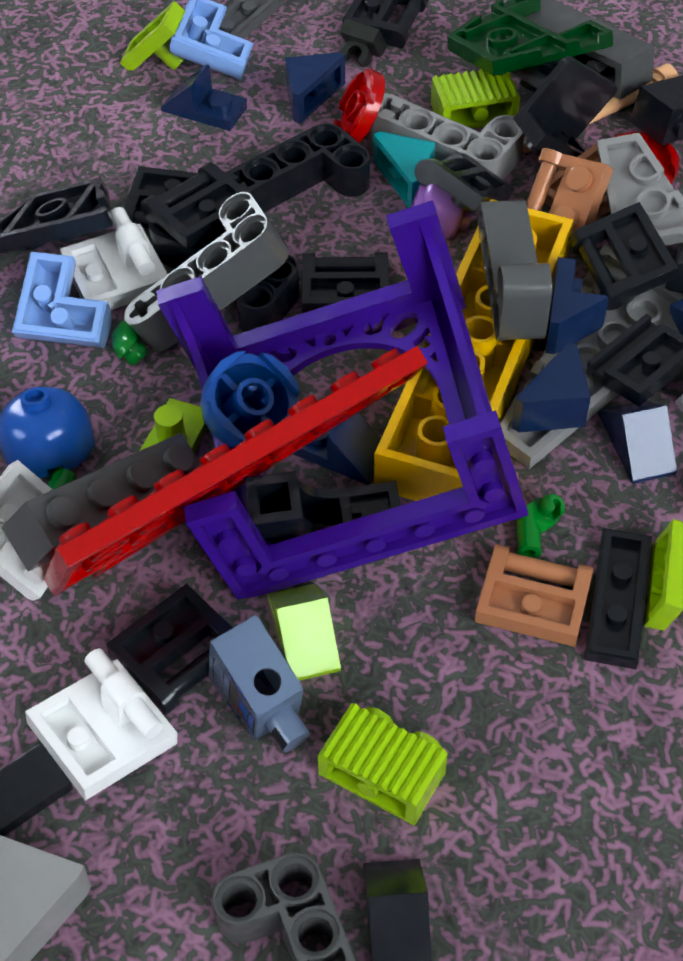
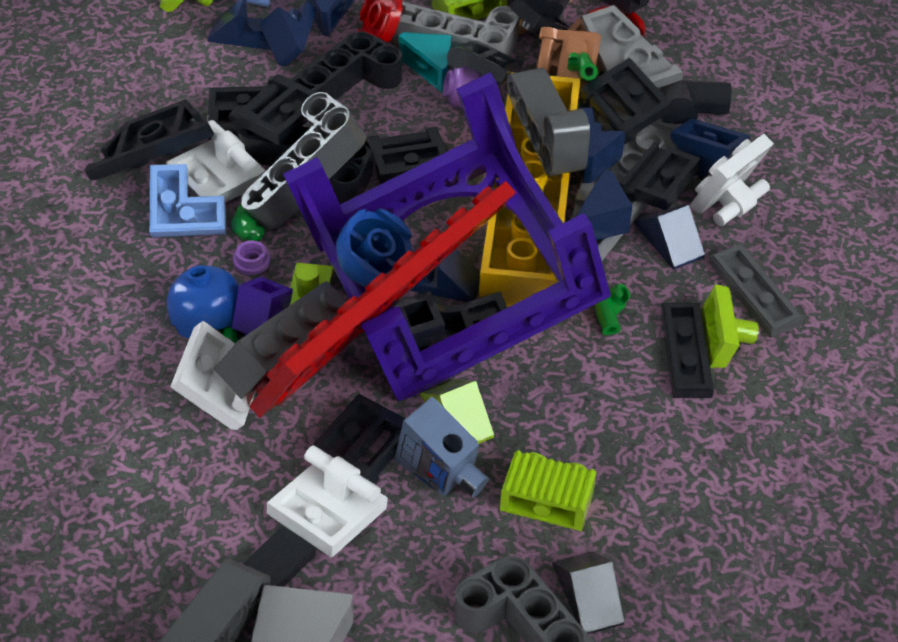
camera: 15 degrees left, 5 degrees down
nougat plate [475,544,594,647] -> none
none -> dark purple brick [232,277,293,335]
none -> medium lavender plate [233,240,271,275]
none -> dark blue slope [260,1,317,66]
none -> green arm [567,52,598,83]

